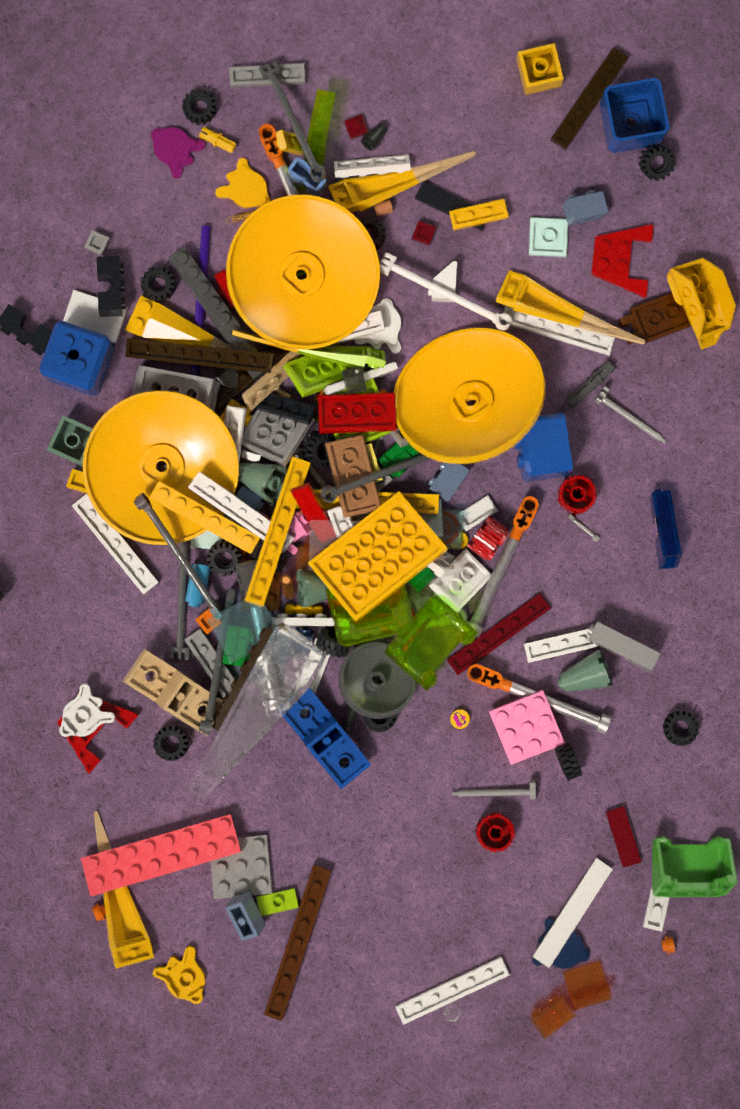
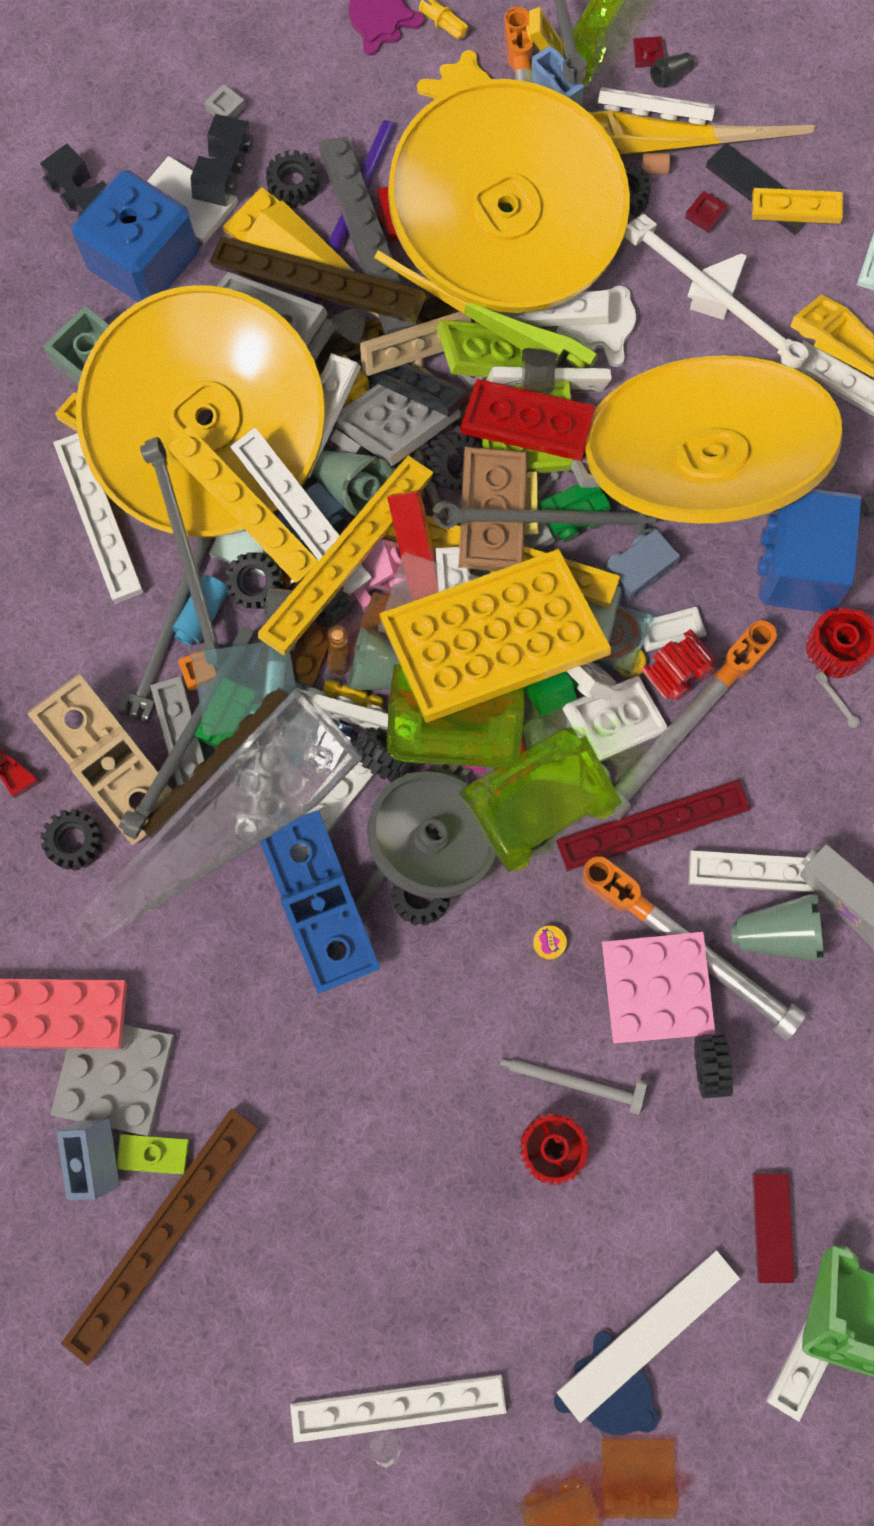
camera: 20 degrees right, 10 degrees down
orange plate [661,935,675,955] -> none

